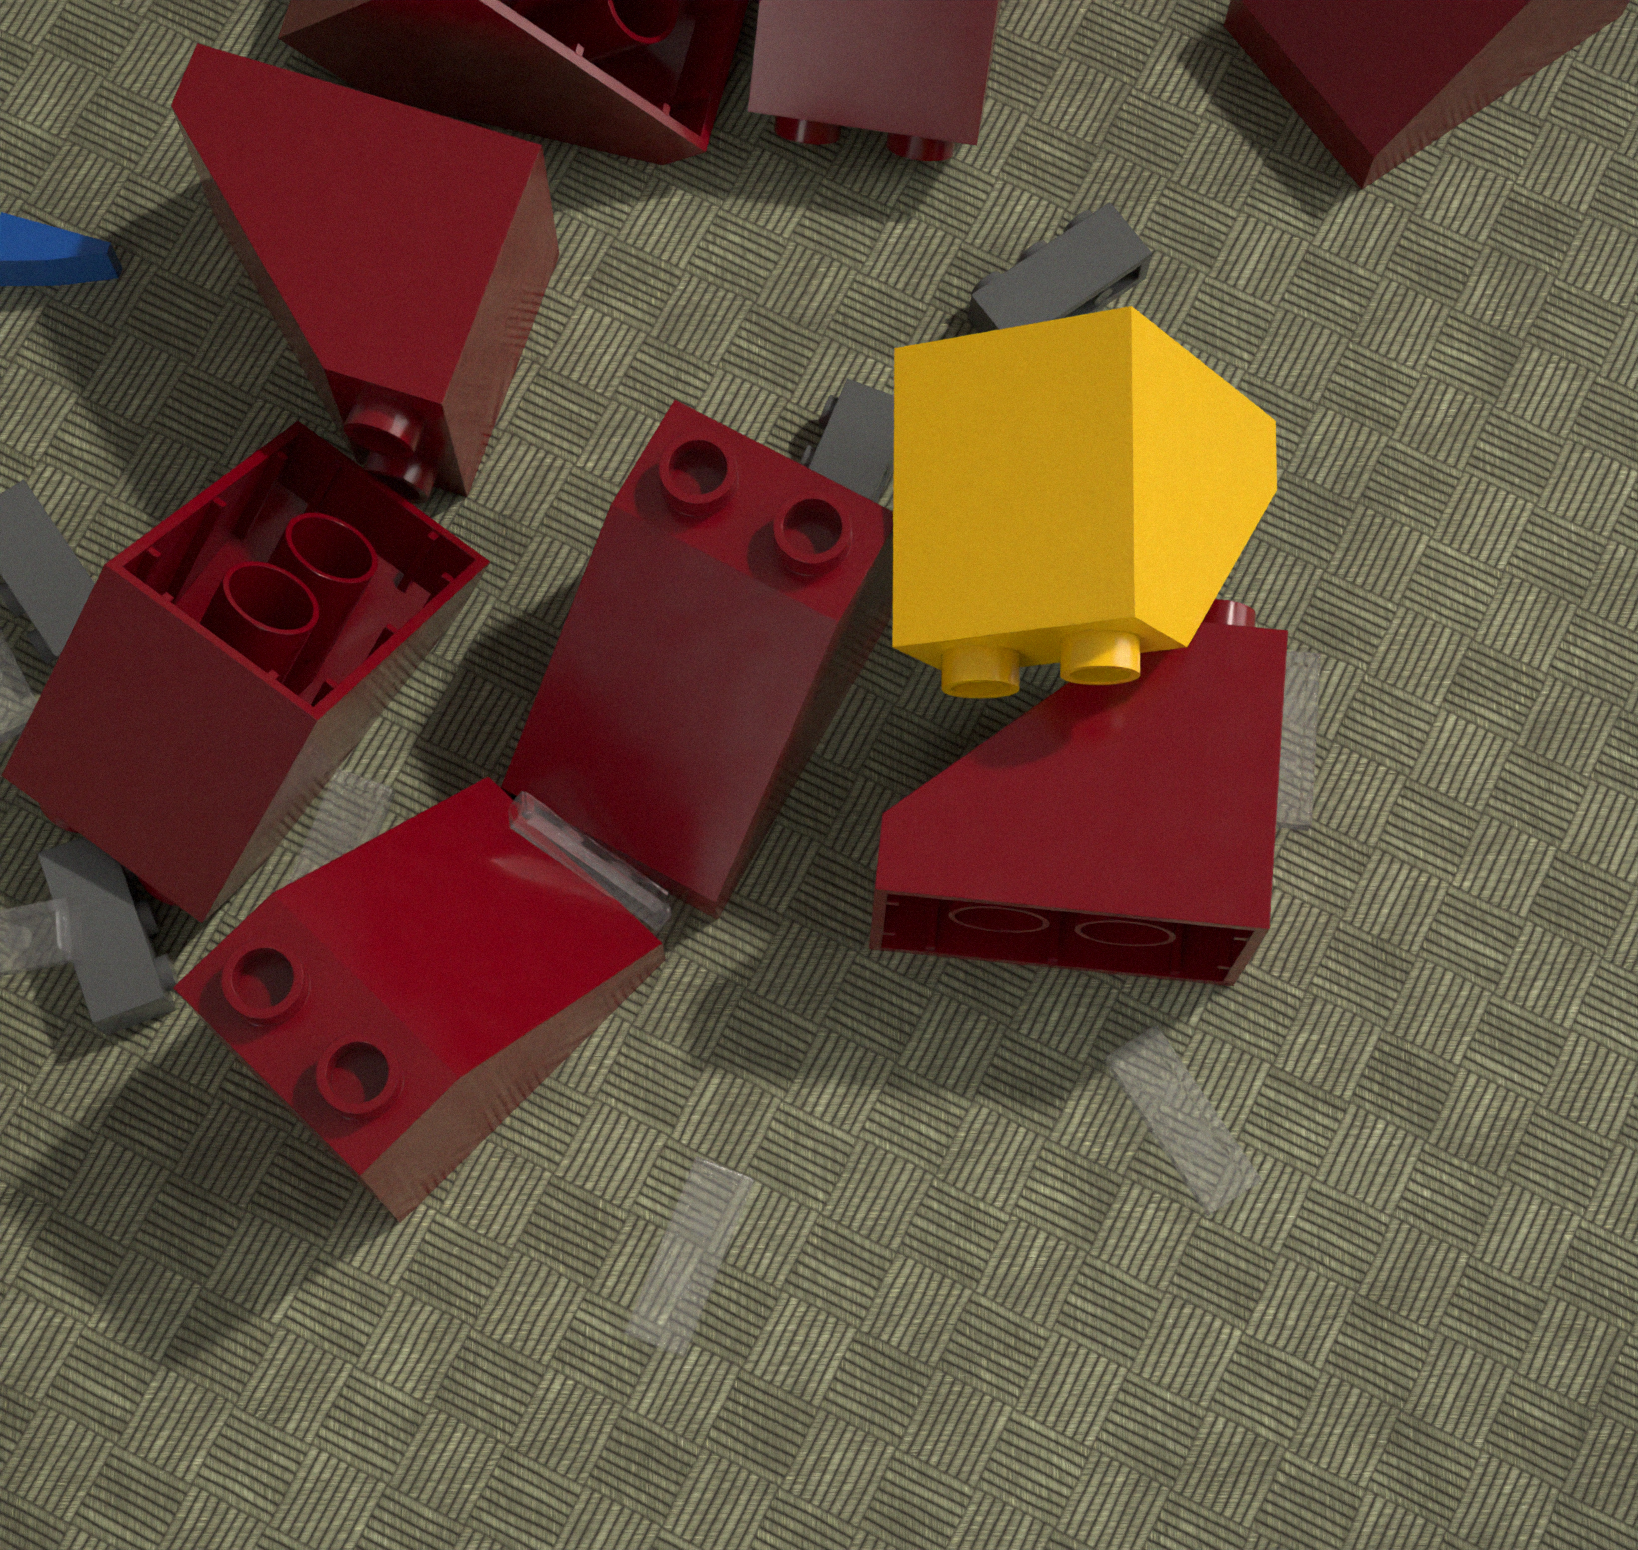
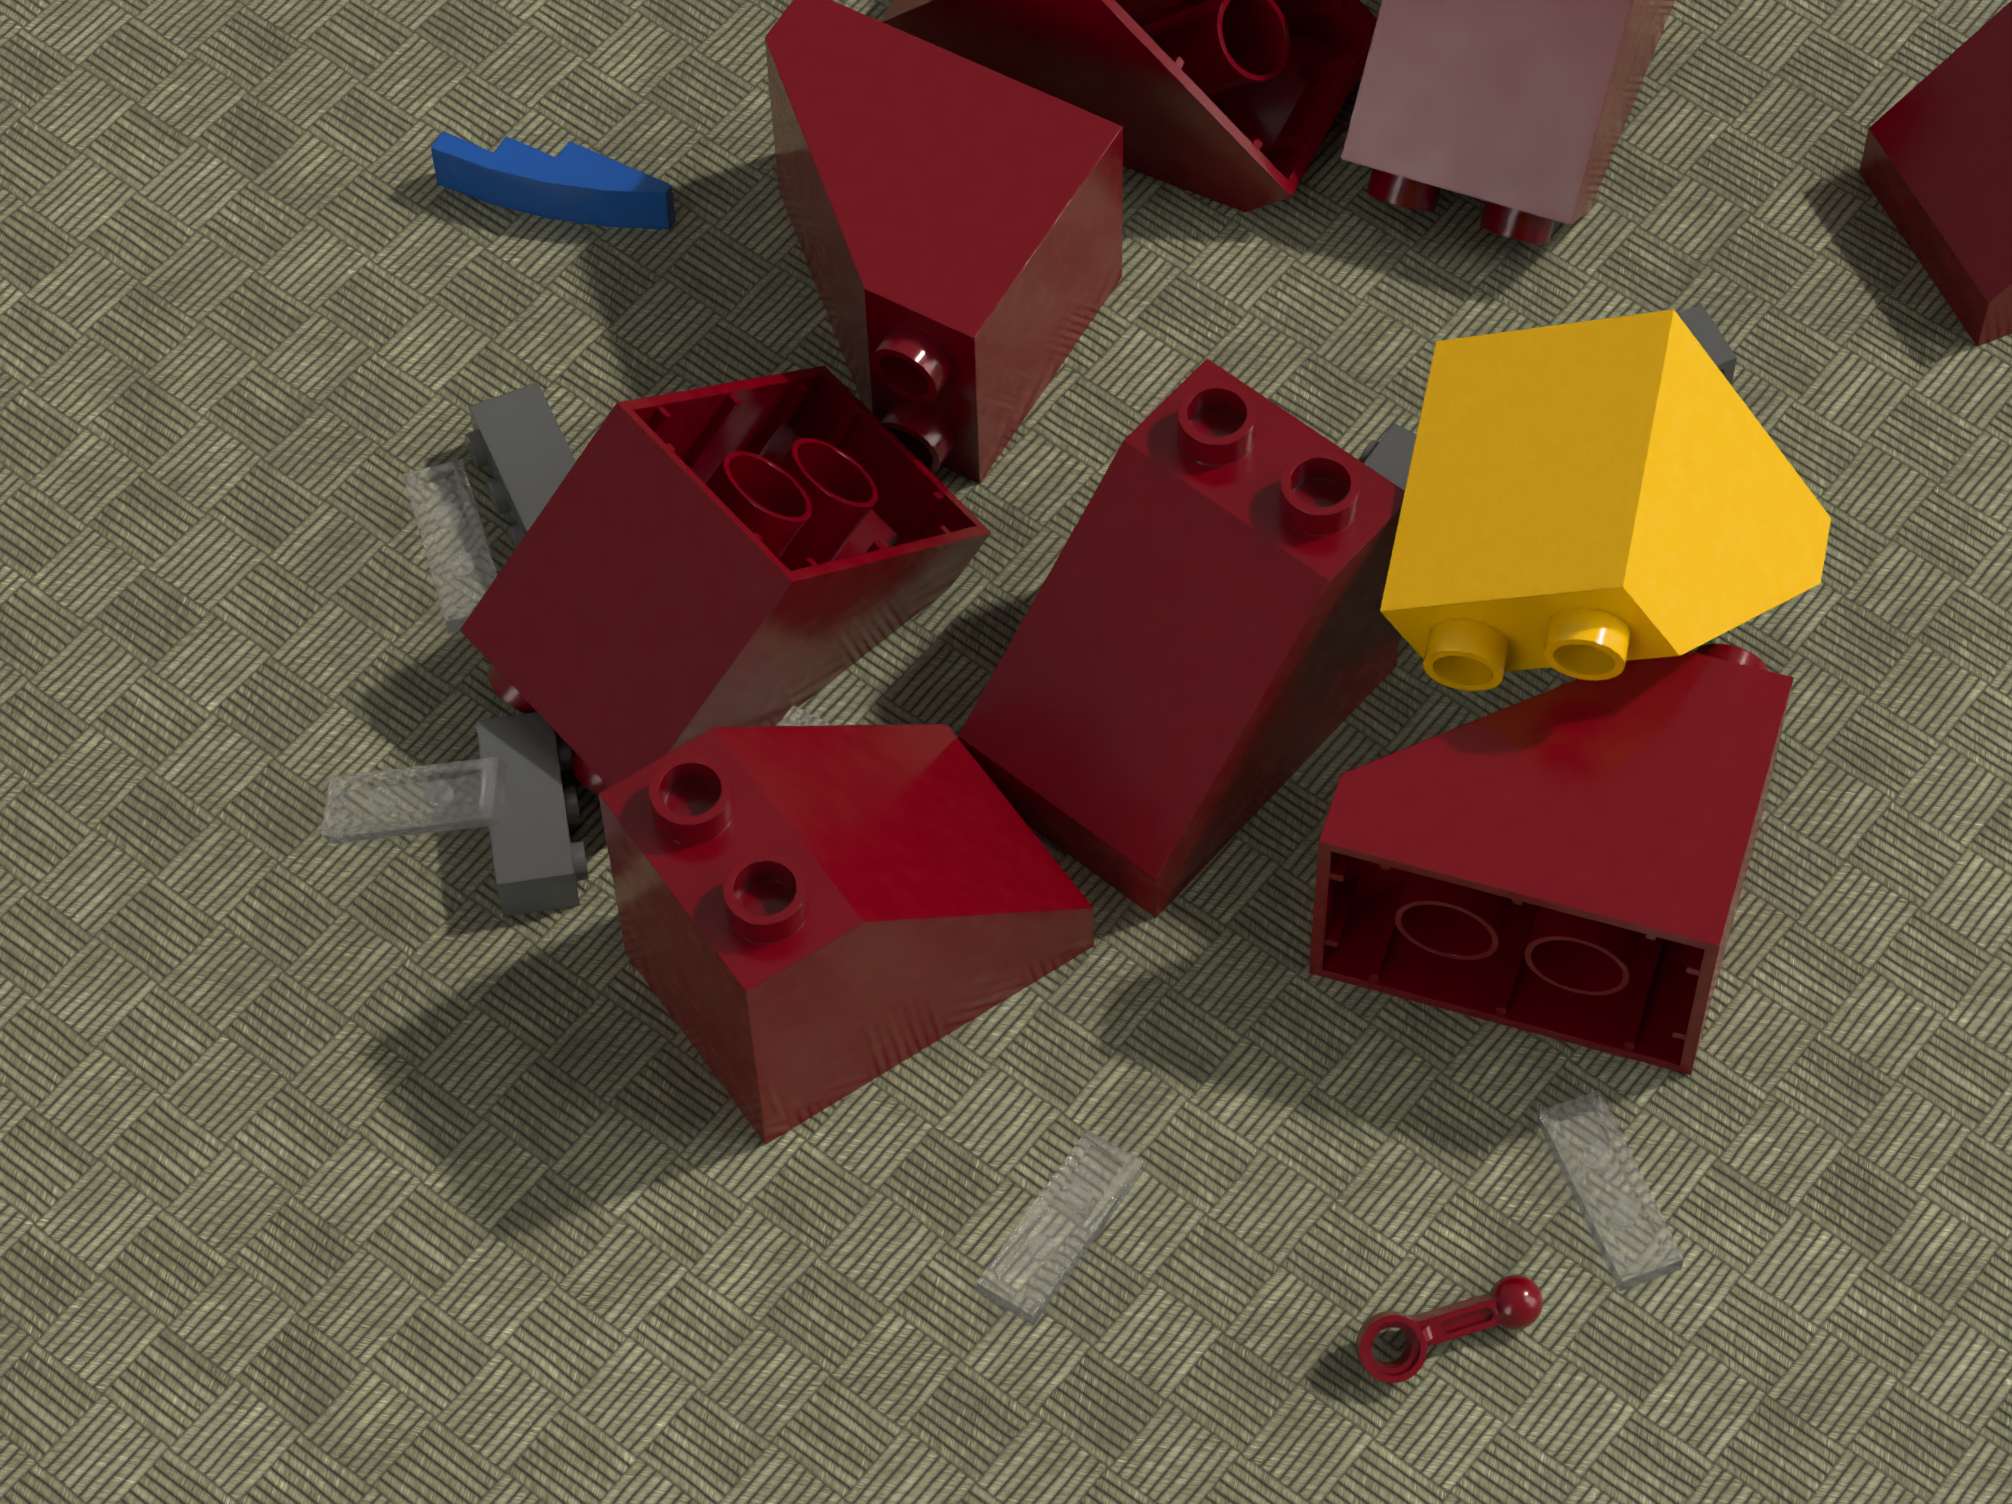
camera: 15 degrees right, 15 degrees down
clear tile [509,791,672,932] -> none
clear tile [1276,651,1321,831] -> none
none -> dark red piece [1356,1275,1543,1383]

